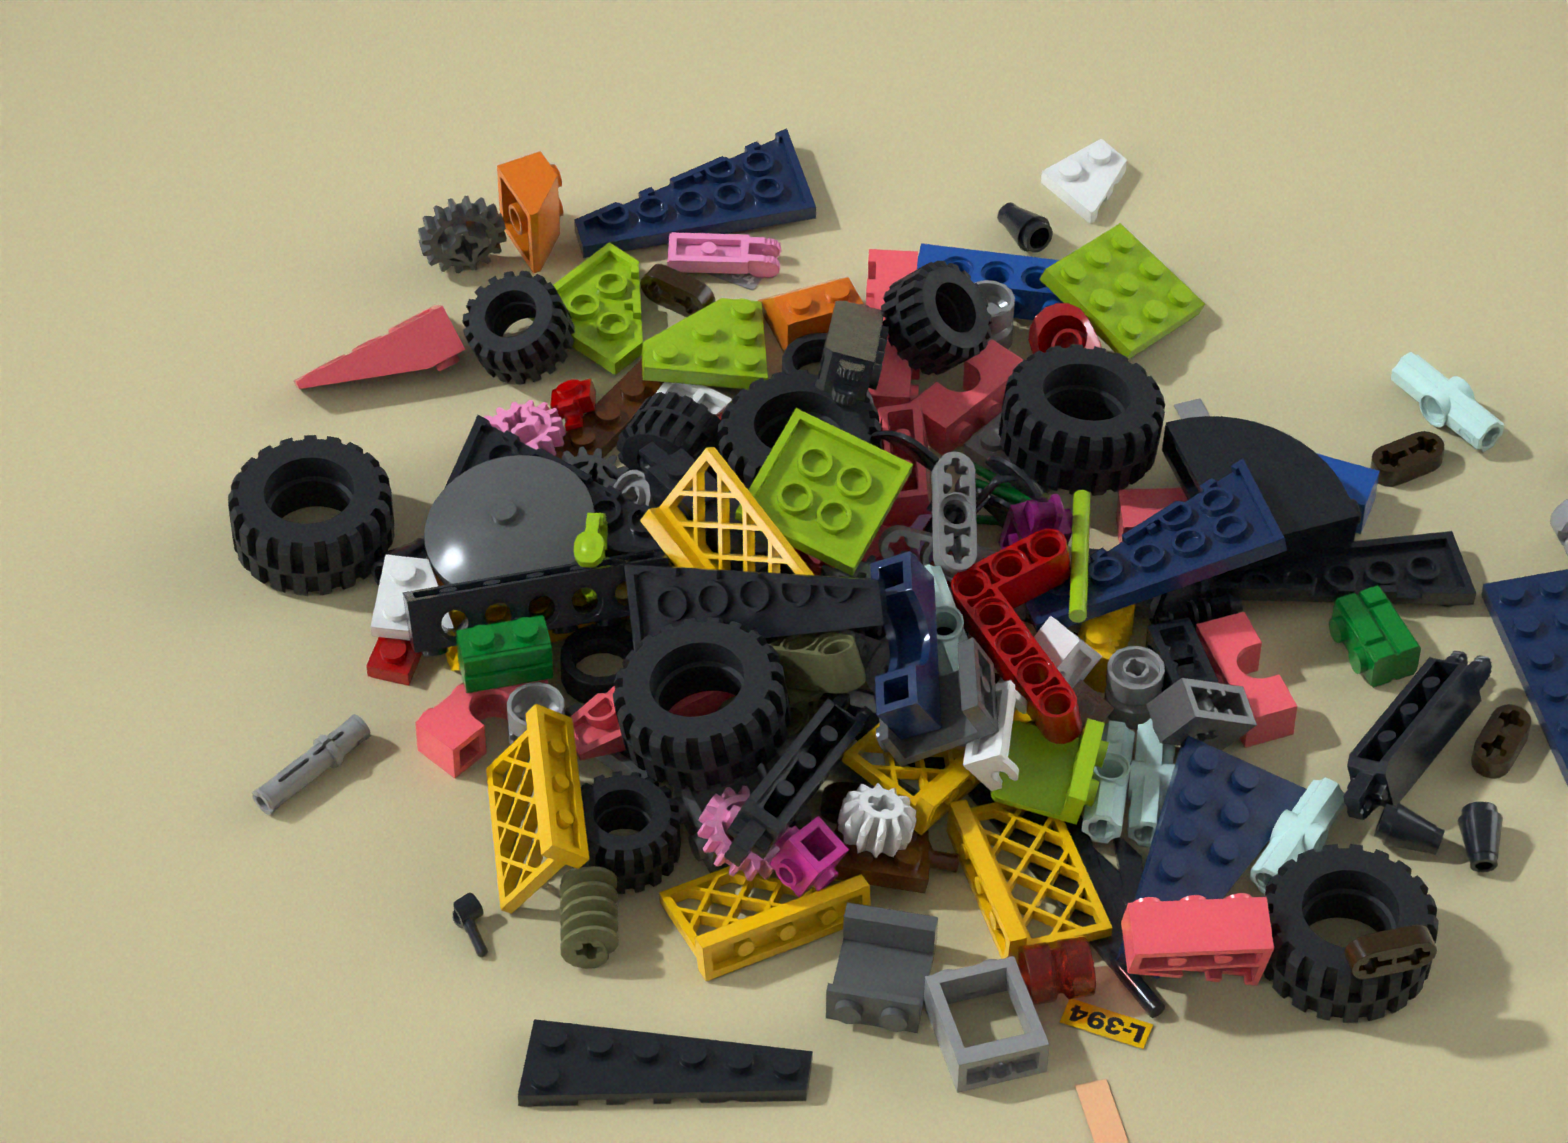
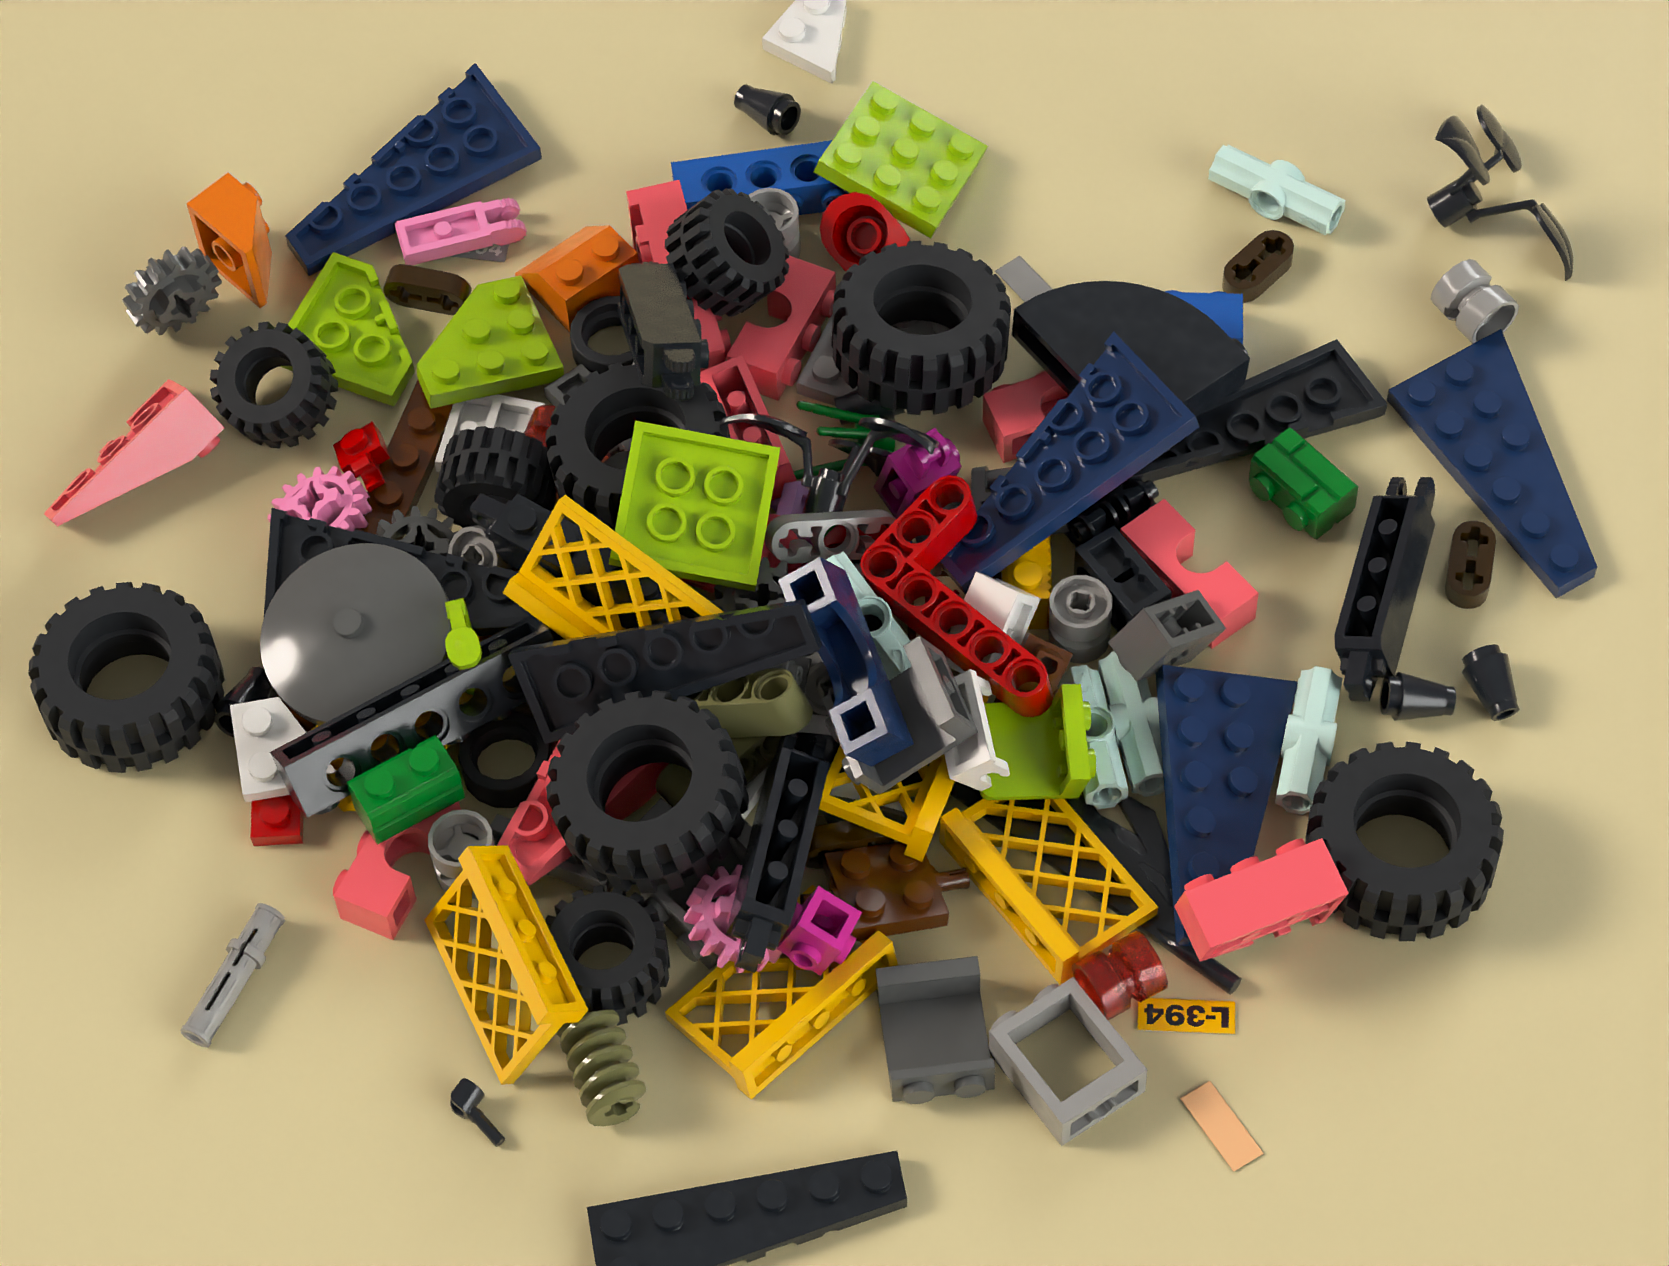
camera: 15 degrees left, 10 degrees up
white gear [838,783,916,858] -> none
light grey beam [931,451,977,577] -> none
lime bar [1069,490,1091,623] -> none
dark brown beam [1344,925,1437,979] -> none

